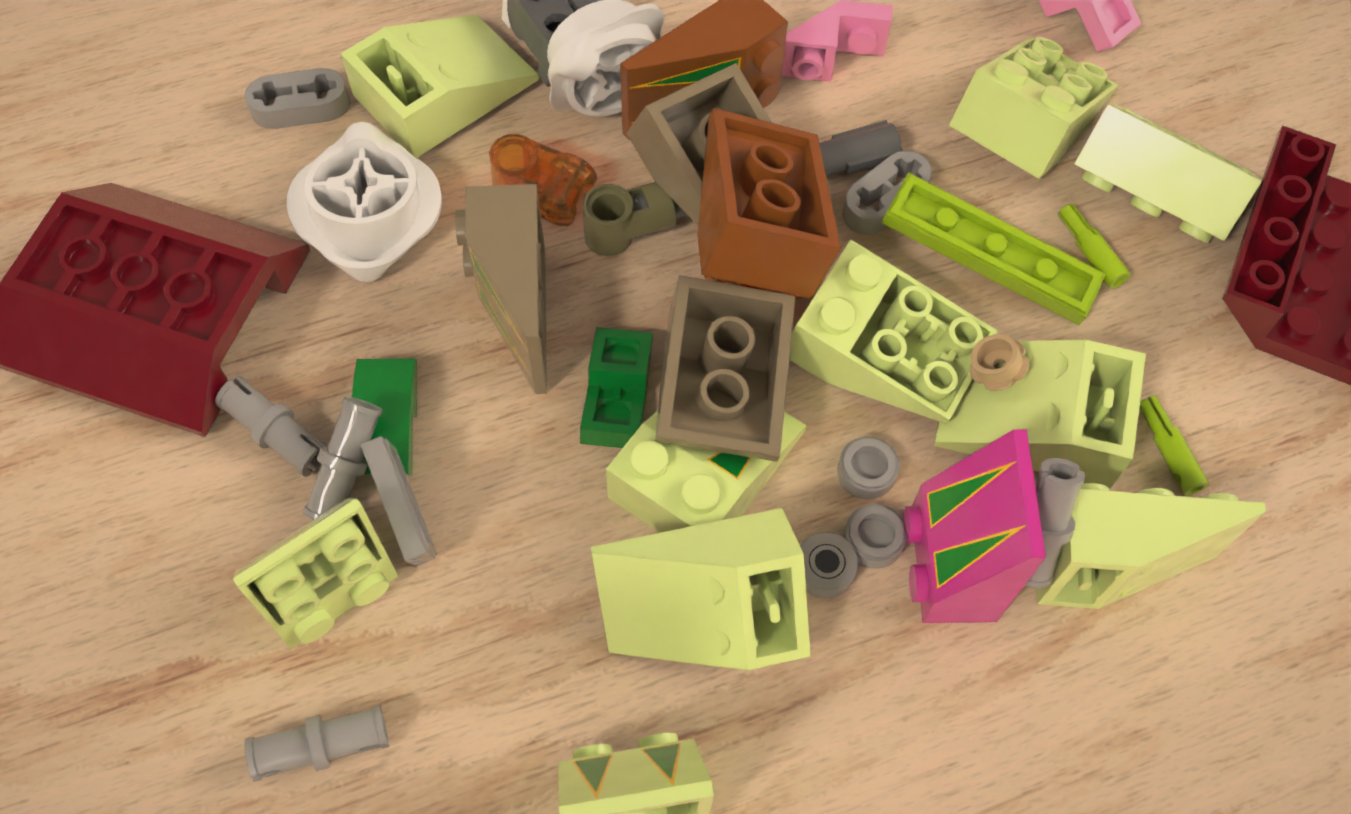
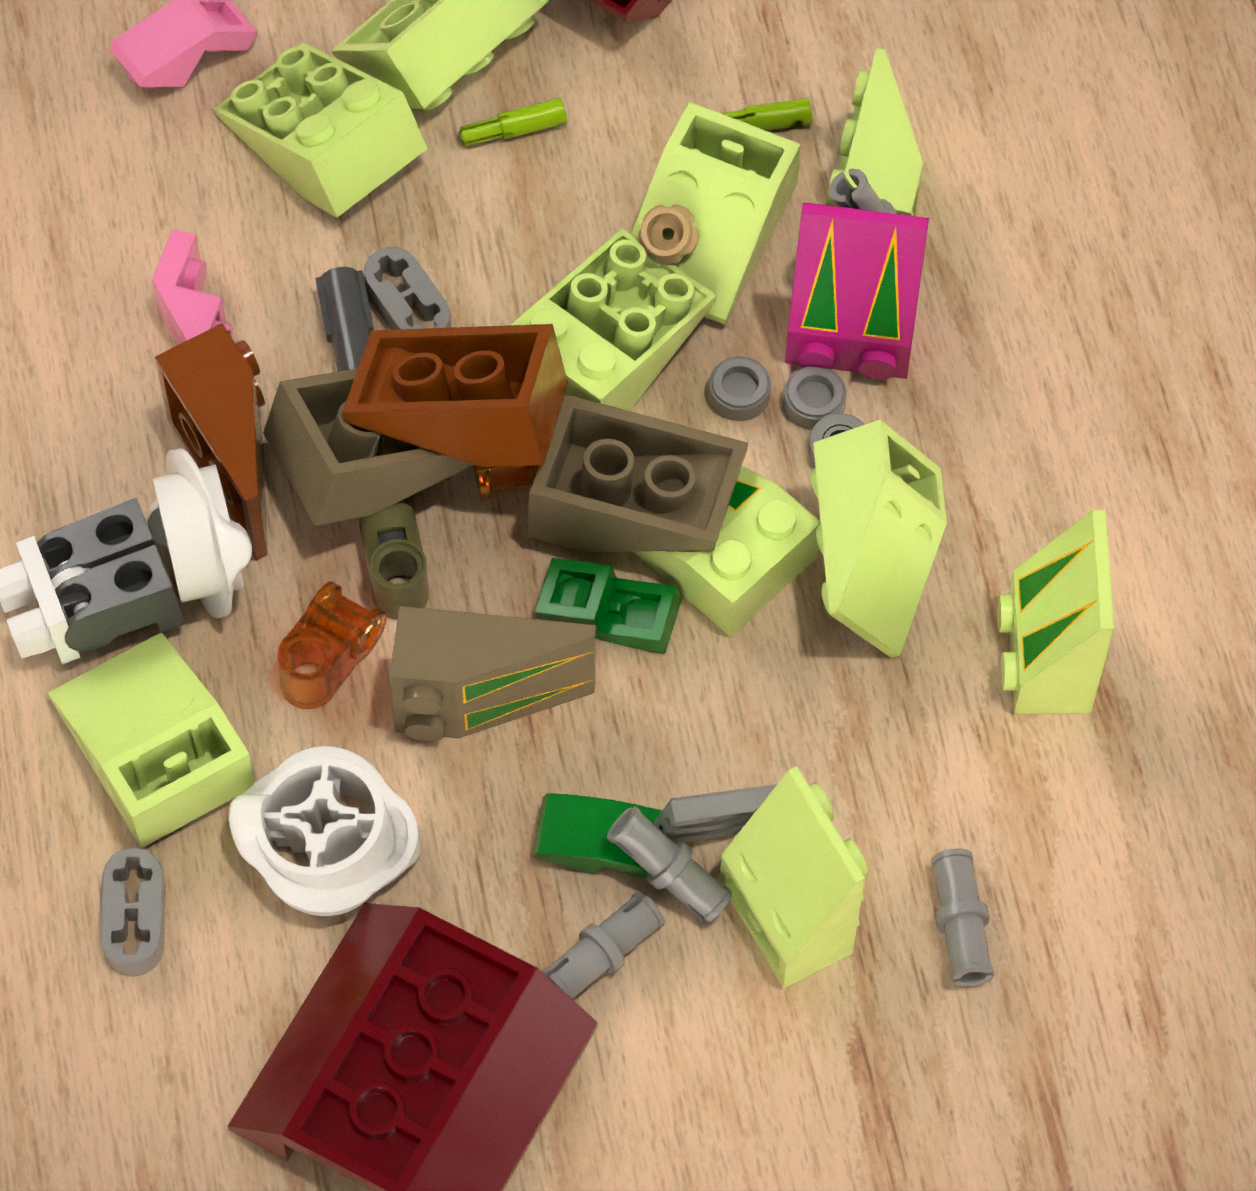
camera: 80 degrees left, 0 degrees up
lime tile [881,172,1106,325] -> none

